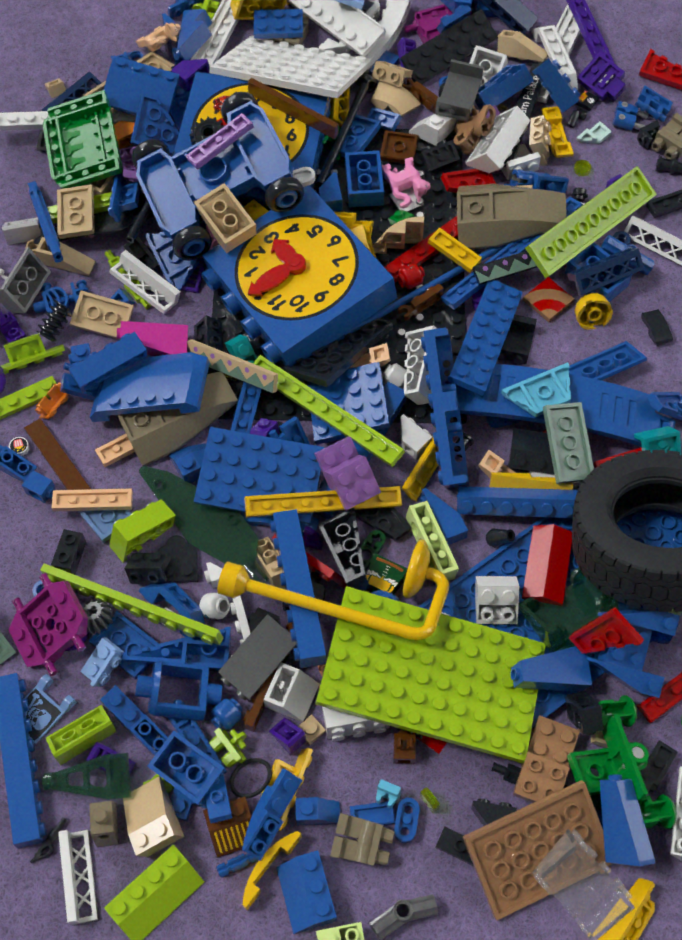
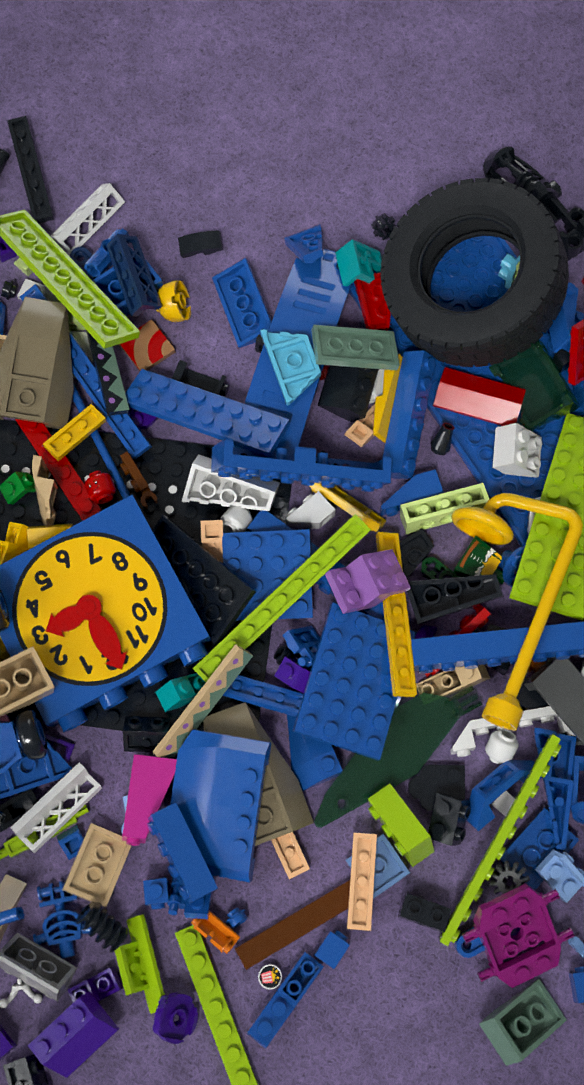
camera: 85 degrees left, 10 degrees up
none -> blue plate [226,907,248,929]

